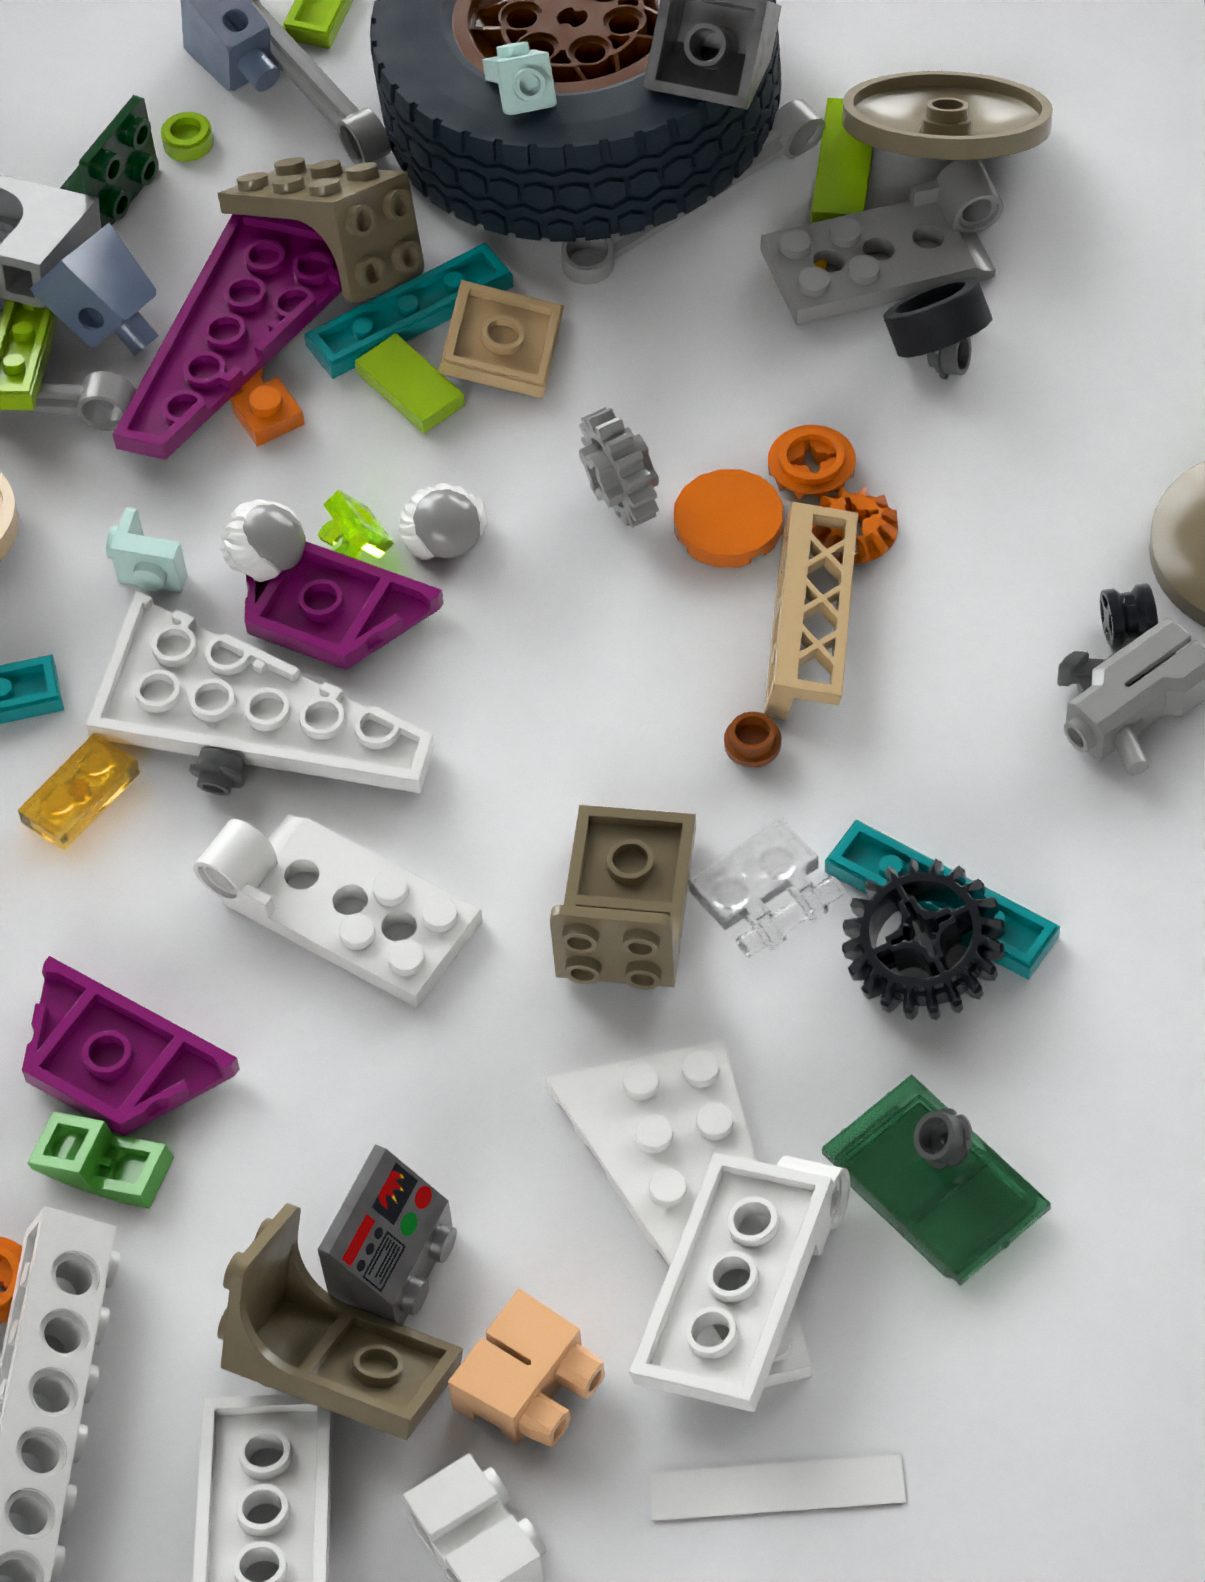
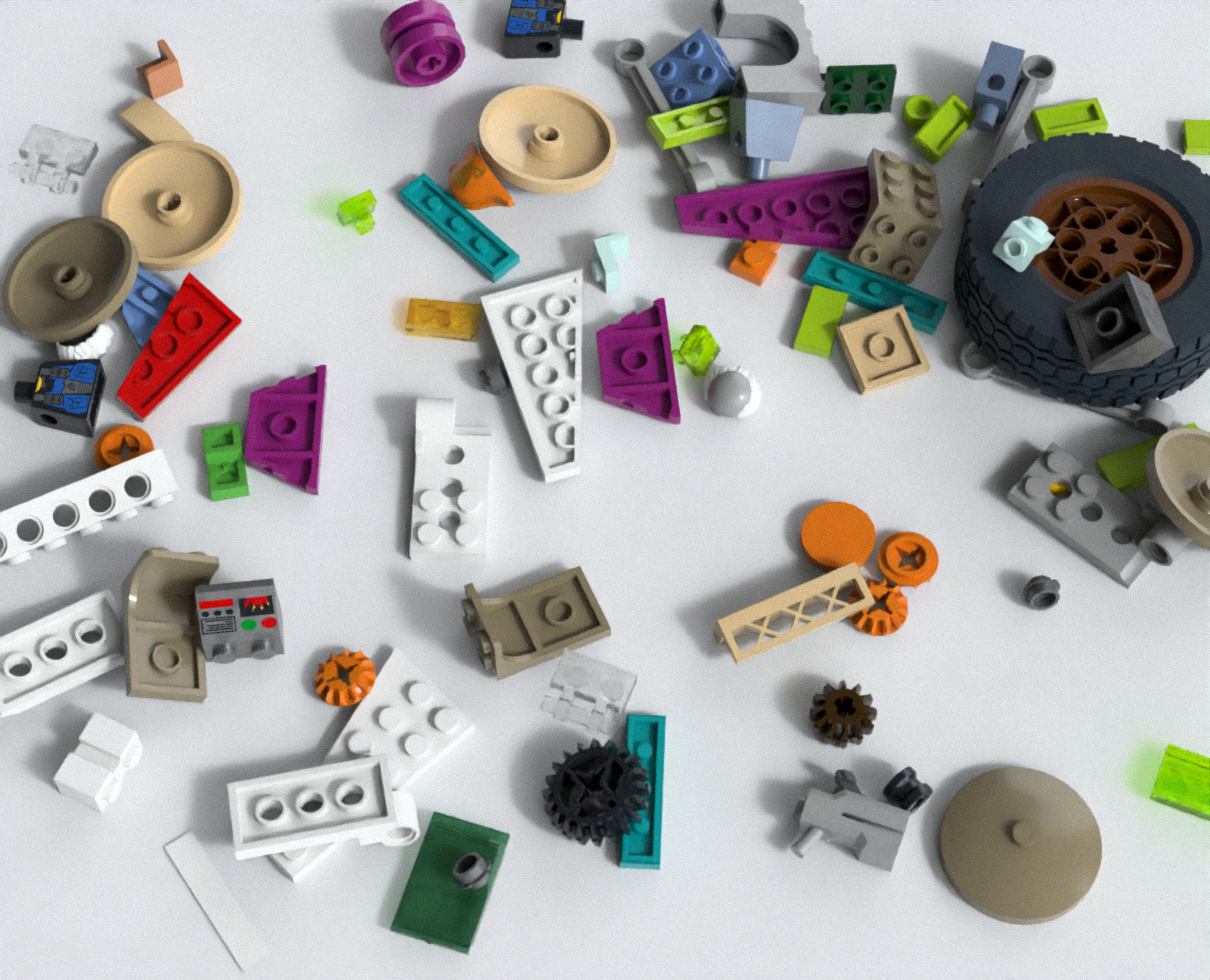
camera: 55 degrees right, 5 degrees up
hair [220,499,306,582] -> none
light nougat hips [448,1288,605,1447] -> none
light grey gear [579,407,659,528] -> none
dark orange plate [724,711,782,767] -> none
black tyre [883,277,993,358] -> none
none -> orange gear [313,648,376,707]
none -> dark brown gear [809,679,877,749]
none -> lime tile [909,92,976,164]

